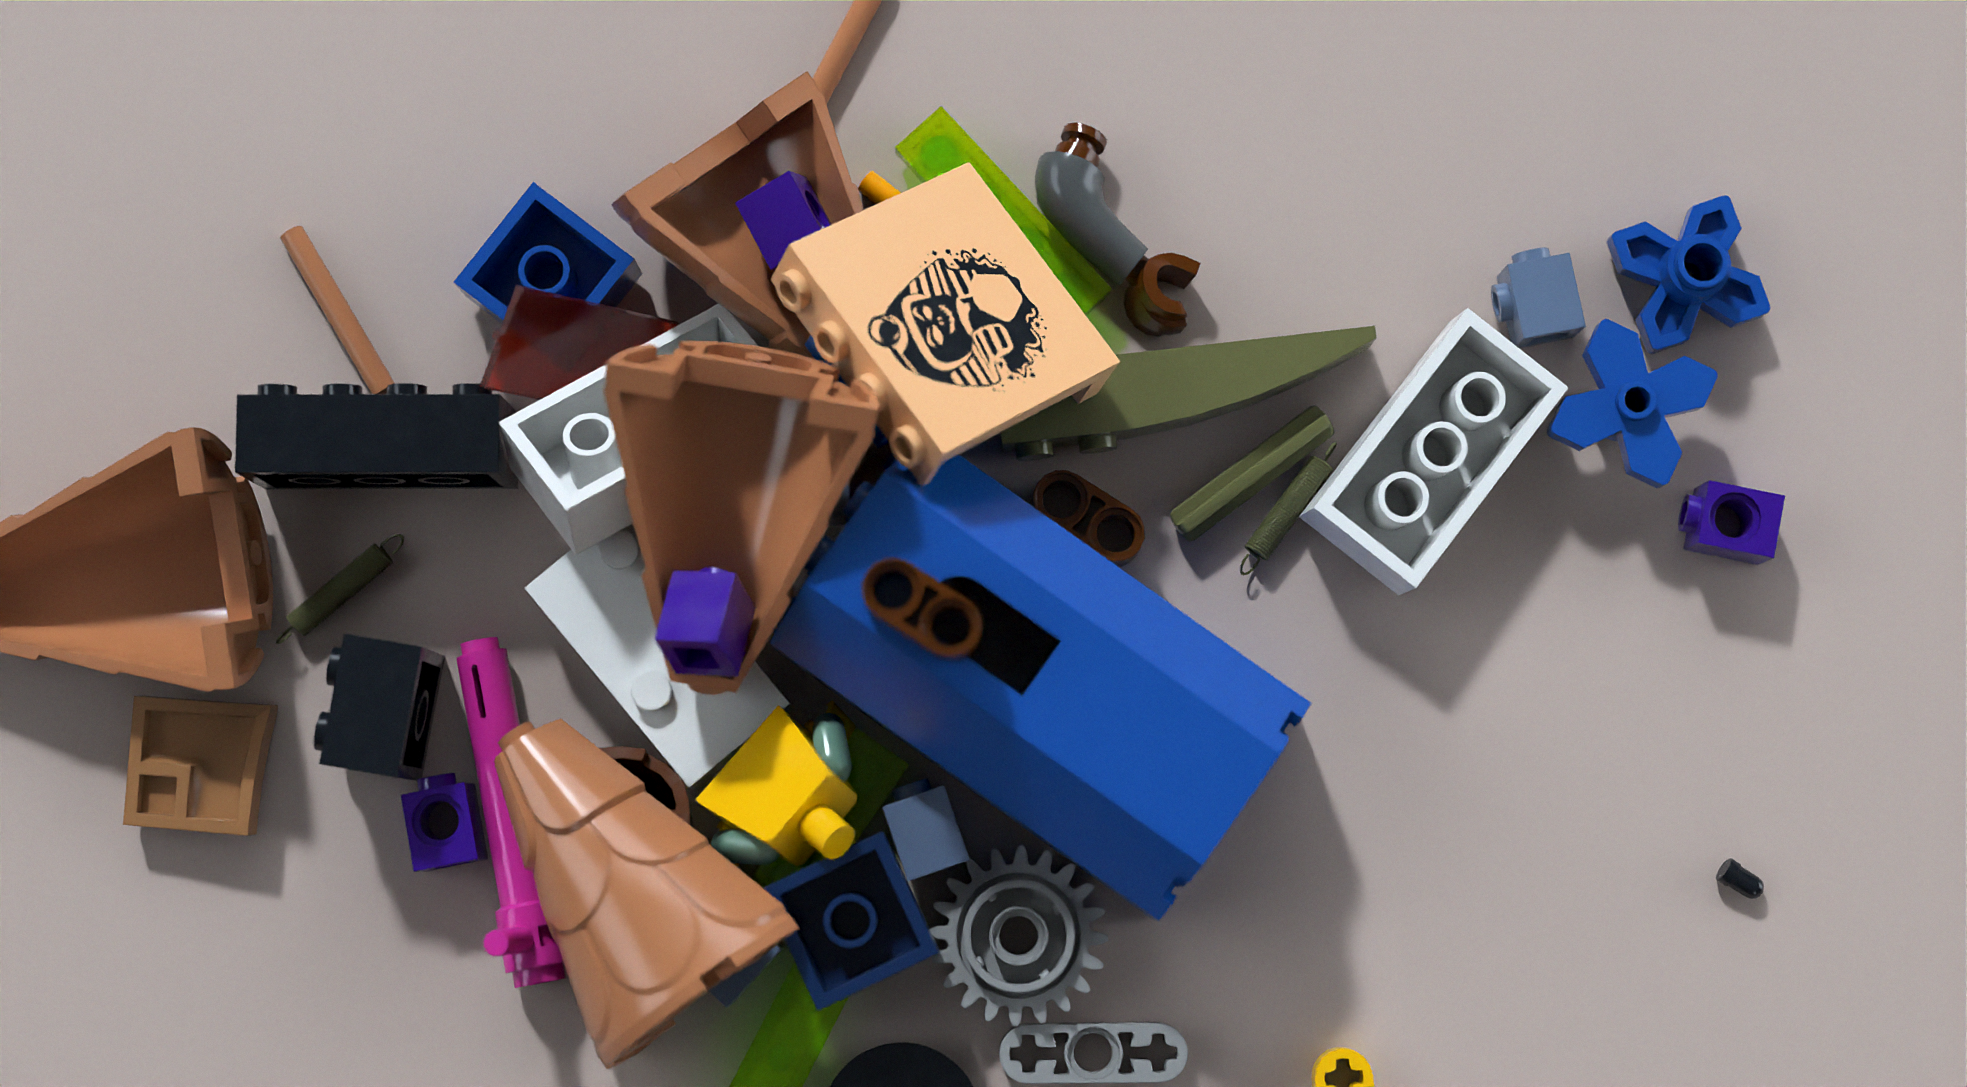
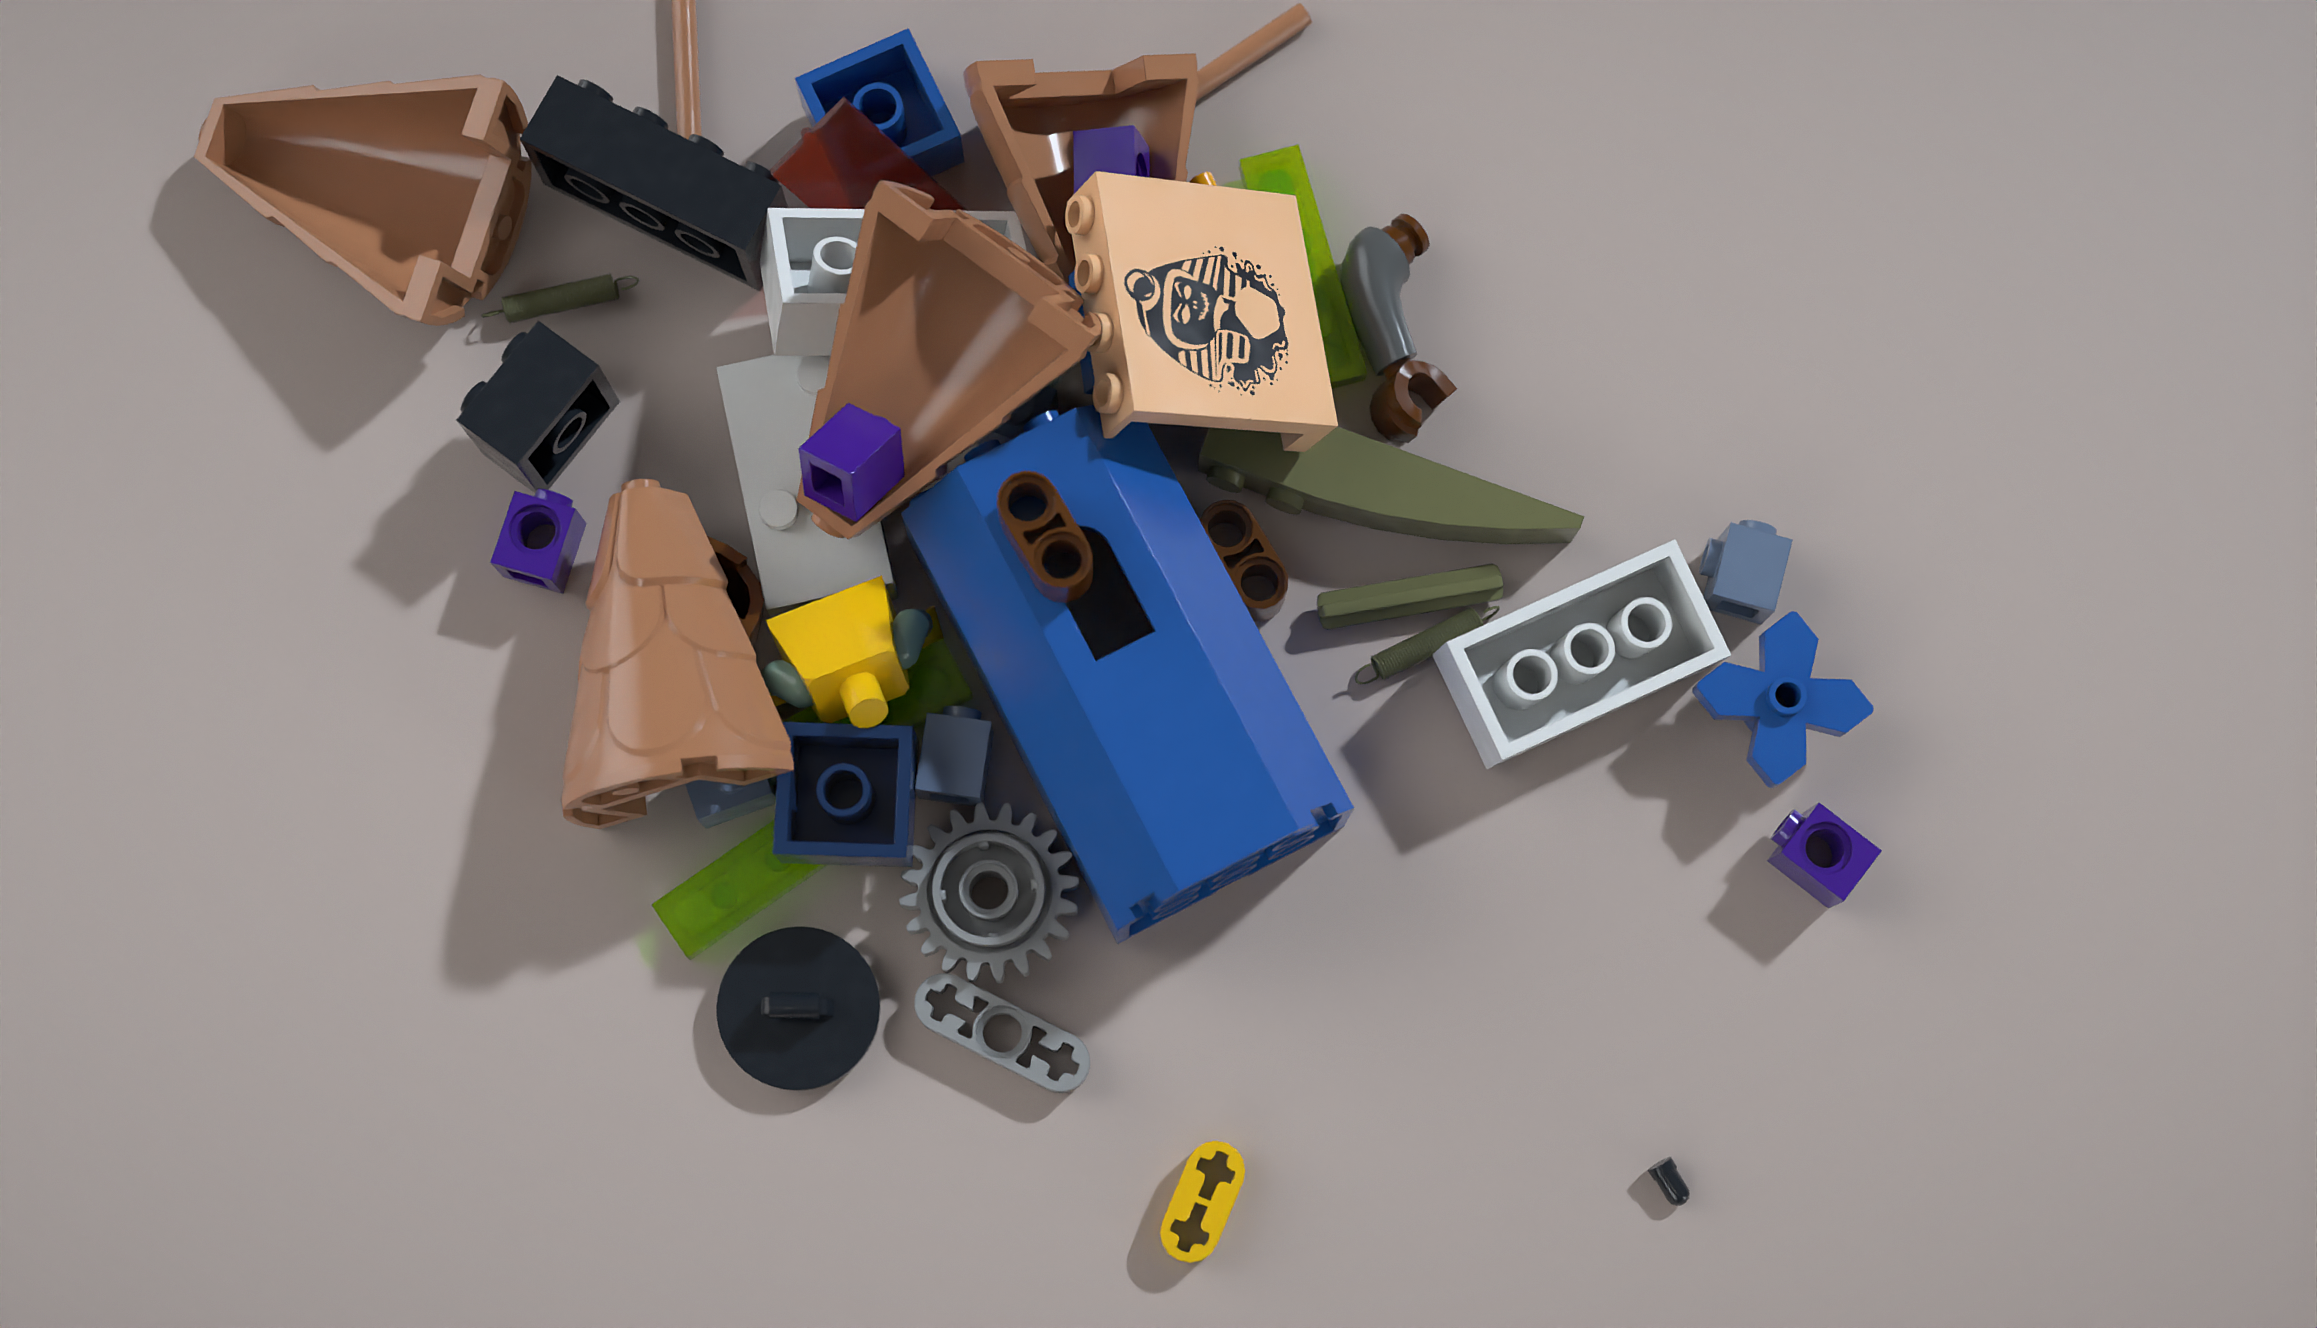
camera: 25 degrees right, 5 degrees down
medium nougat plate [123,695,278,836] -> none
dark pink cylinder [456,637,565,988] -> none
blue plant [1607,195,1771,354] -> none

